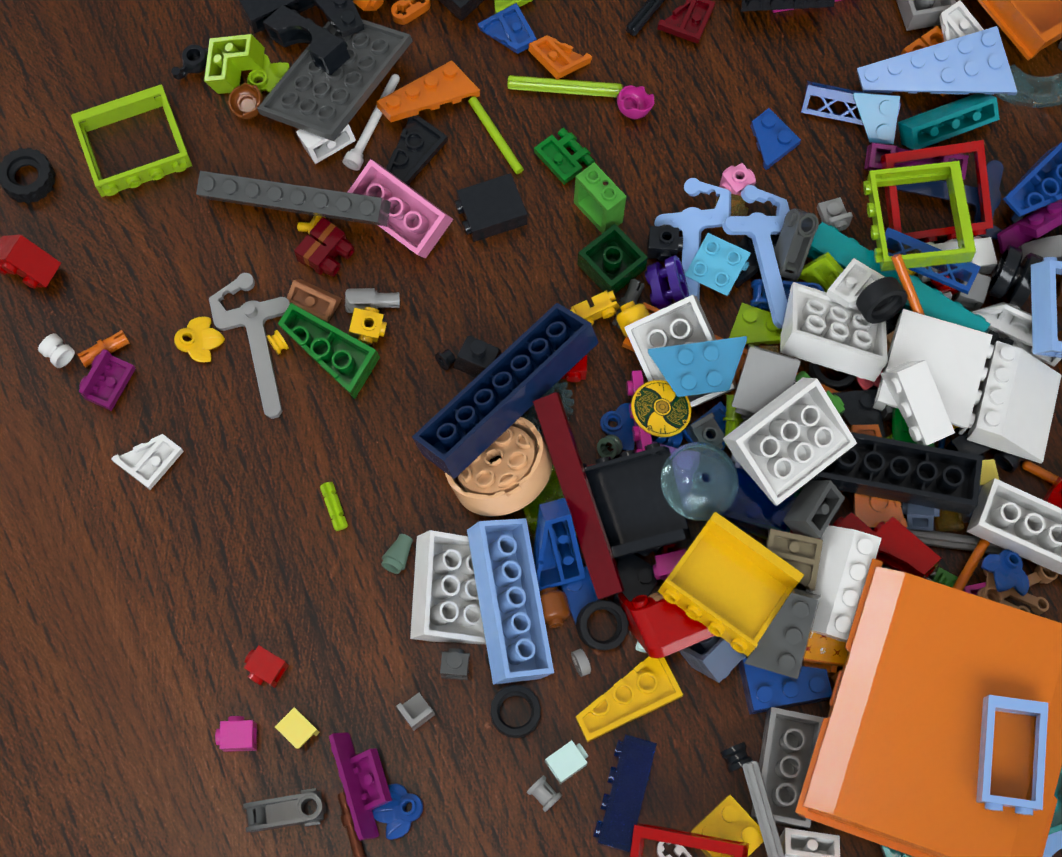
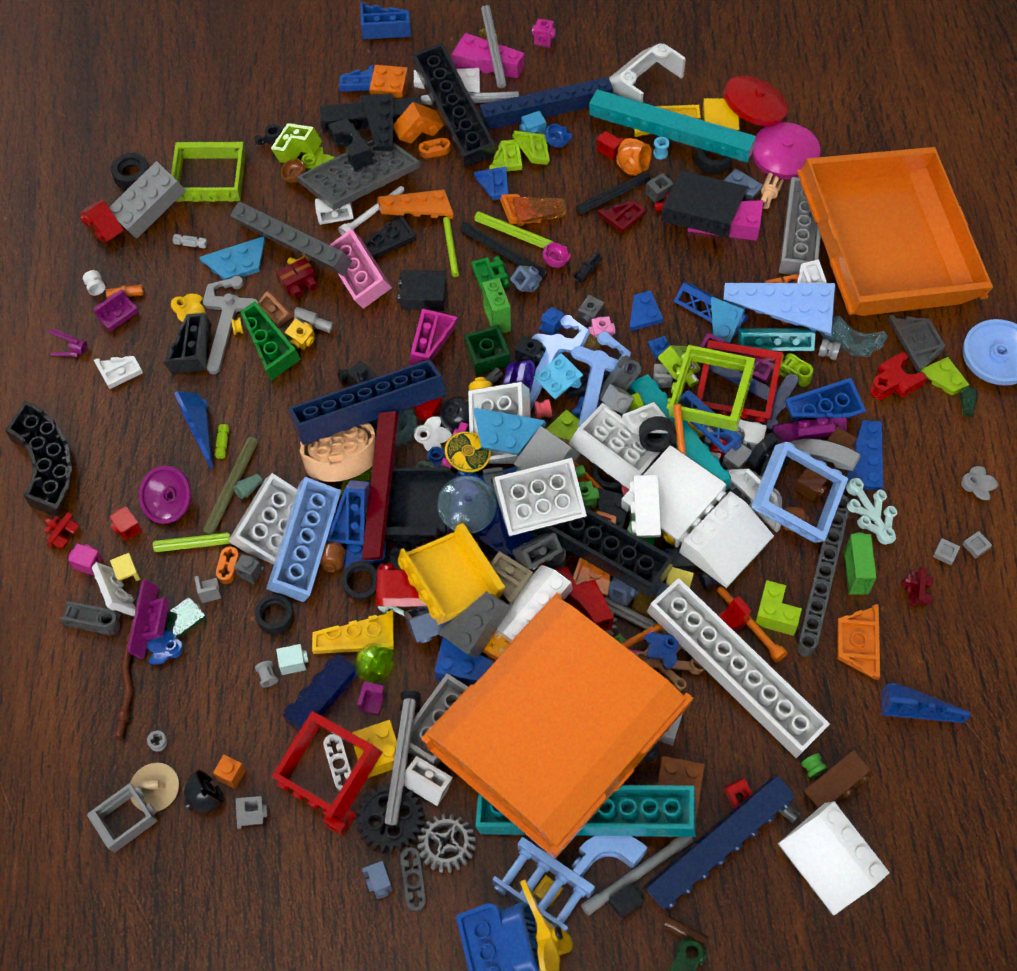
camera: 25 degrees right, 10 degrees down
yellow hinge [570,290,620,325] -> none
light grey tile [571,649,591,677] -> none
light blue window [976,695,1048,815] -> none
none -> black brick [5,401,72,515]
none -> red hips [44,512,80,550]
none -> magenta plant [46,329,87,358]
none -> white wing [92,562,136,616]
none -> light grey brick [109,161,186,239]
none -> magenta dish [139,466,192,524]
none -> lime axle [153,532,231,552]
none -> black wedge [163,313,212,373]
none -> piece [165,597,206,639]
none -> light grey axle [173,234,207,248]
none -> blue wedge [174,391,214,469]
none -> dark azure wing [199,236,266,280]
none -> olive axle [203,437,258,535]
none -> orange beam [216,547,240,584]
none -> clear neon green cylinder [355,643,395,684]
none -> magenta panel [357,681,386,715]
none -> dark pink wedge [409,309,458,366]
none -> white plate [414,417,452,451]
none -> black cylinder [440,396,470,433]
none -> black axle [460,222,547,279]
none -> sand blue brick [510,265,543,292]
none -> clear orange wing [512,197,567,227]
none -> coral wheel [534,399,552,420]
none -> blue brick [539,307,564,336]
none -> black axle [574,253,603,283]
none -> flat silver brick [578,295,604,327]
none -> light grey brick [601,384,634,414]
none -> blue tile [648,336,670,360]
none -> lime torso [658,345,700,387]
none -> lime piece [780,353,813,387]
none -> light grey wheel [818,338,841,361]

